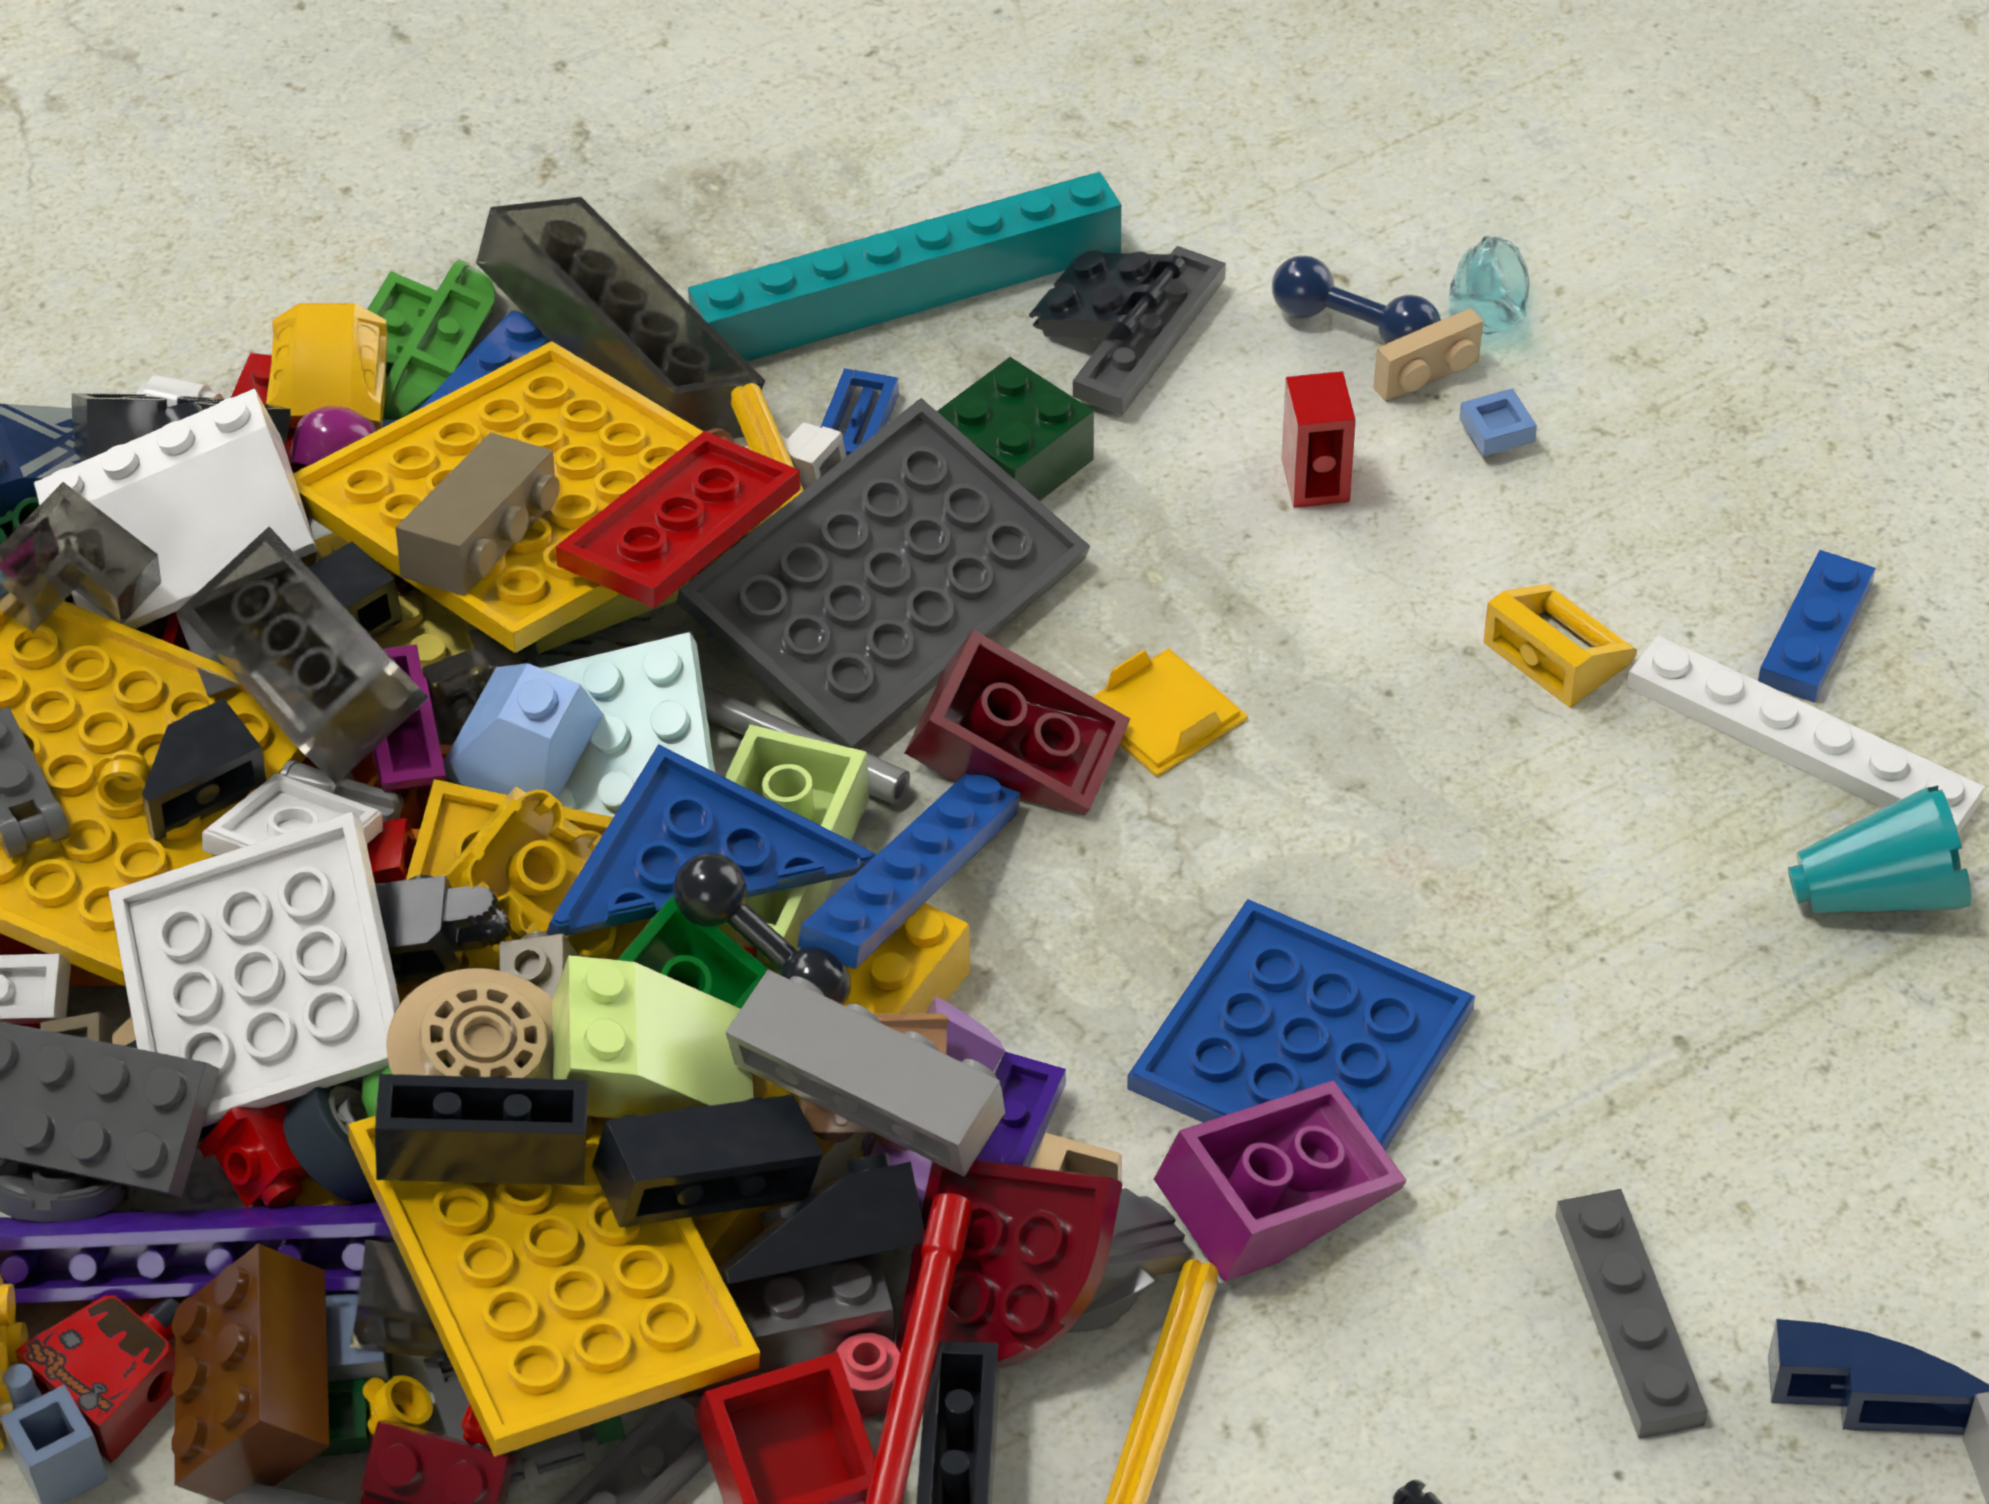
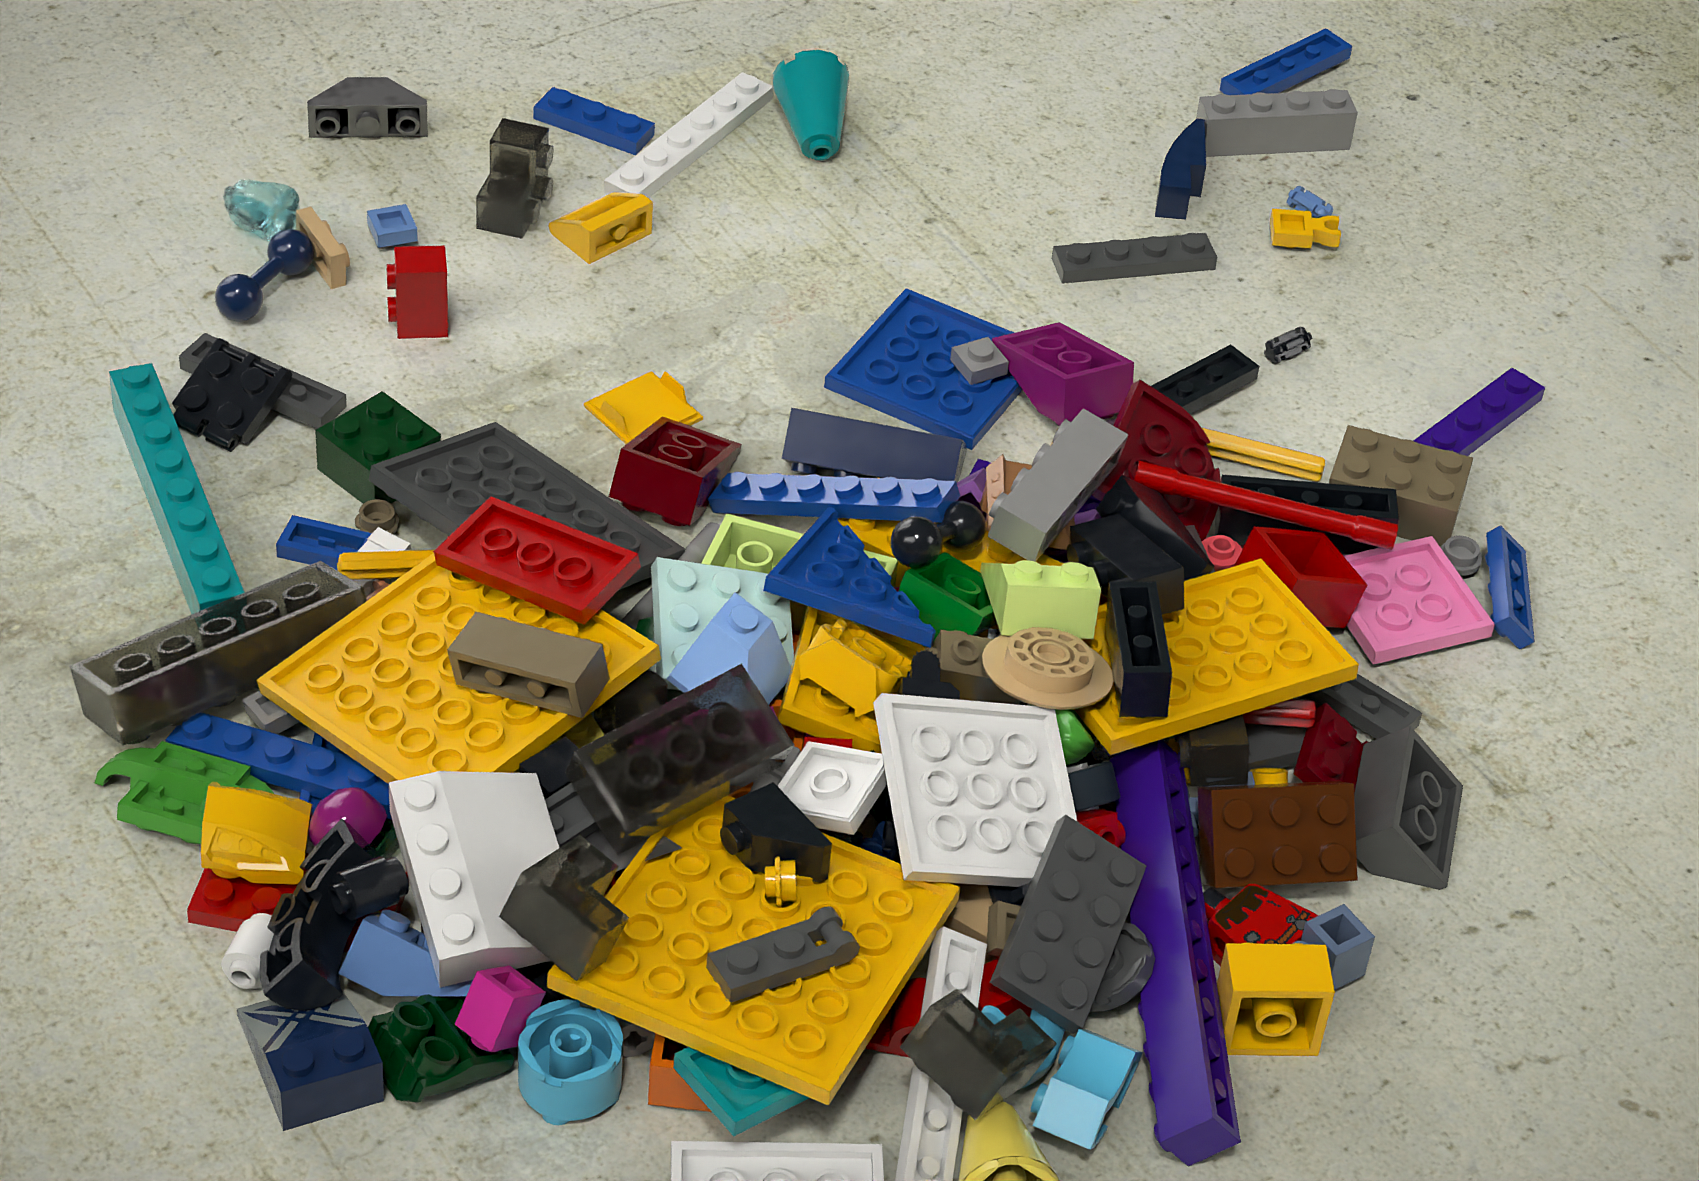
camera: 95 degrees left, 5 degrees down
none -> flat silver slope [307,77,428,138]
none -> clear smoke brick [476,118,554,239]
none -> dark blue slope [782,408,967,483]
none -> light grey plate [950,337,1009,385]
none -> black plate [1151,344,1260,414]

